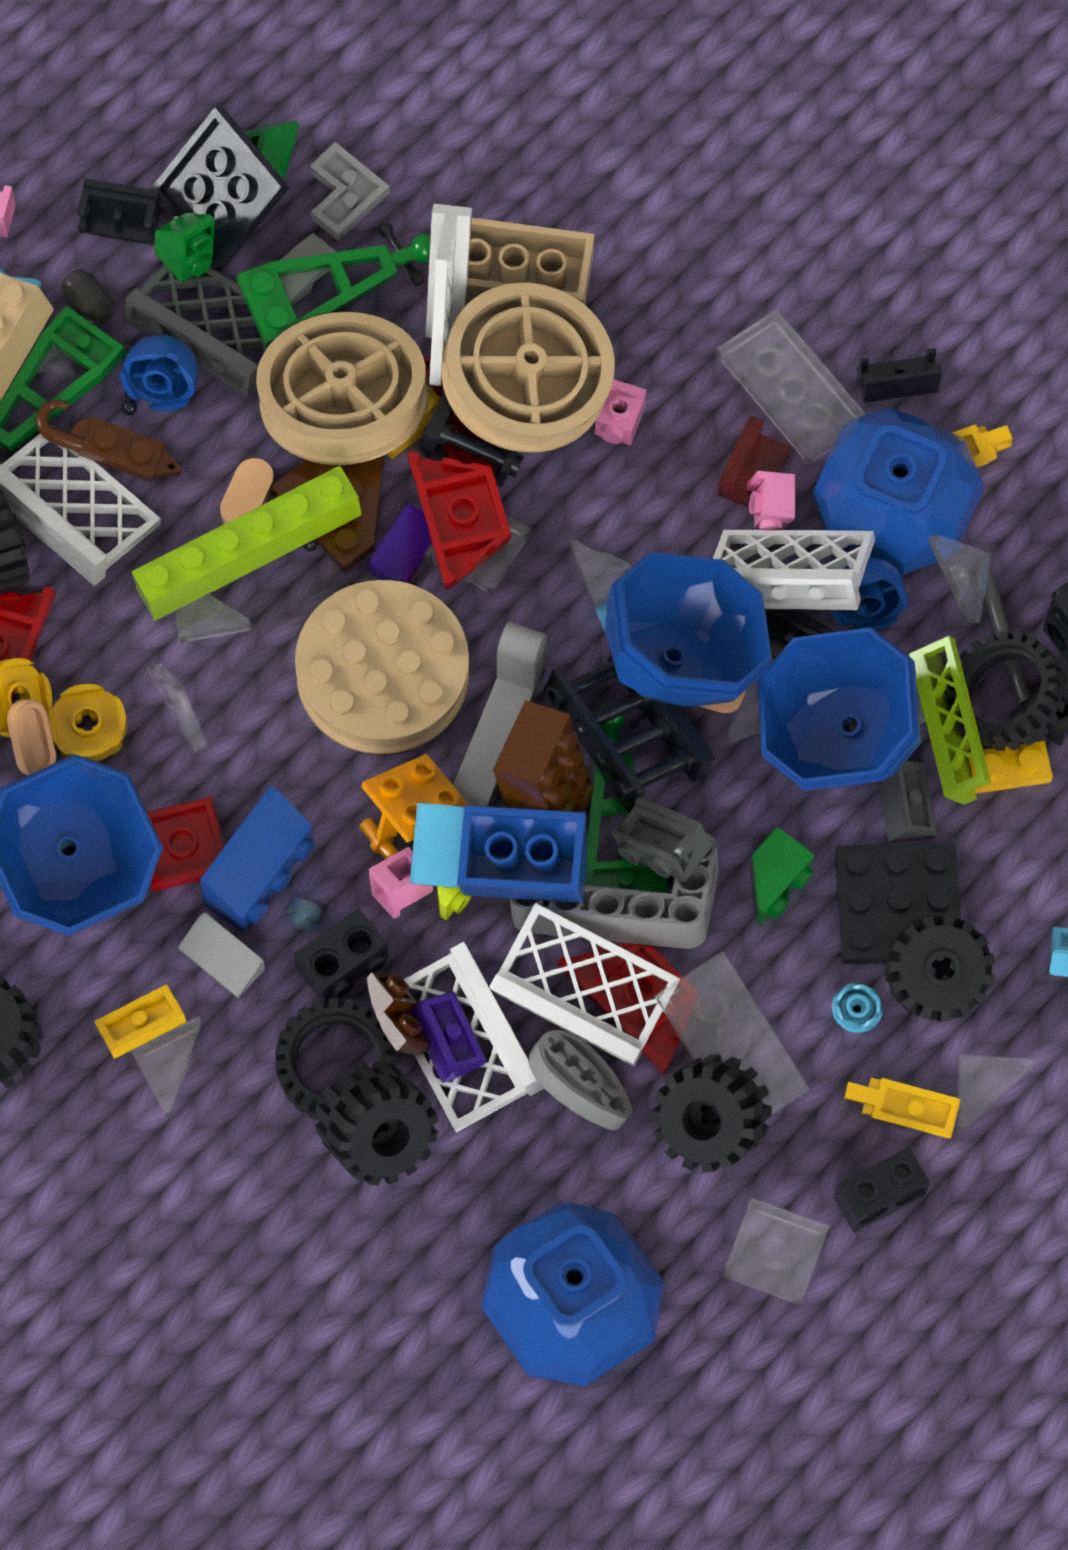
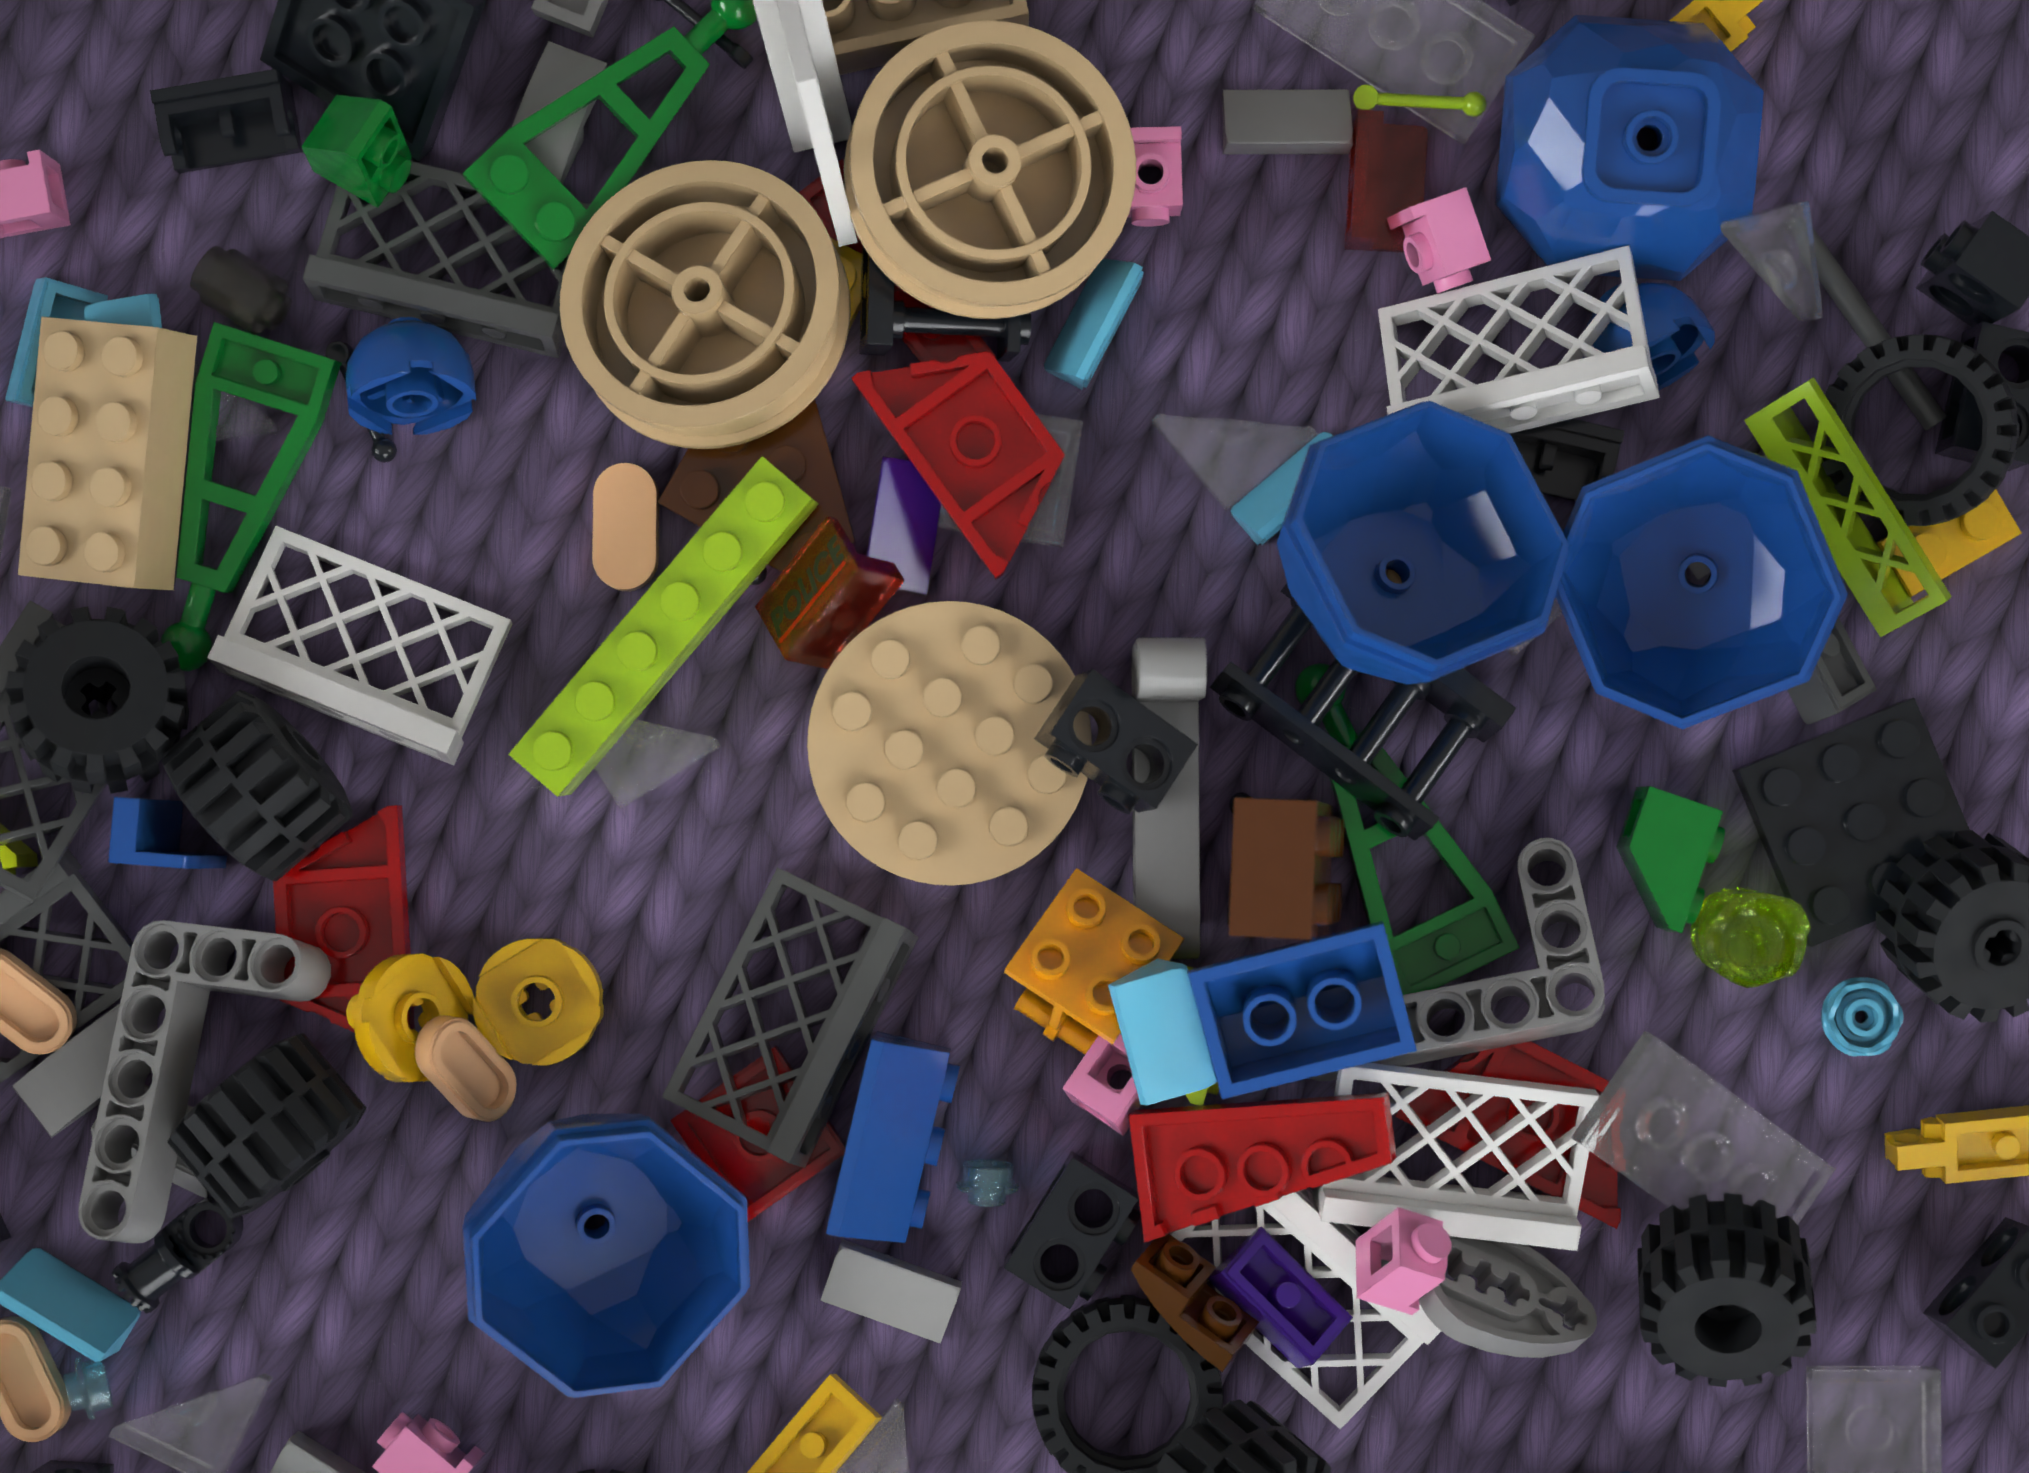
camera: 20 degrees left, 20 degrees up
reddish brown plate [36,400,182,482] -> none
clear tile [148,664,207,752] -> none
dark grey hinge [611,797,712,882] -> none
none -> dark grey fence [662,867,919,1168]
none -> clear red panel [755,516,905,669]
none -> black brick [1034,669,1198,814]
none -> medium azure slope [1044,259,1144,390]
none -> red wing [1128,1092,1396,1243]
none -> light grey slope [1223,89,1353,154]
none -> lime hinge [1353,85,1487,117]
none -> bright pink brick [1356,1207,1451,1315]
none -> clear neon green hair [1690,887,1811,988]

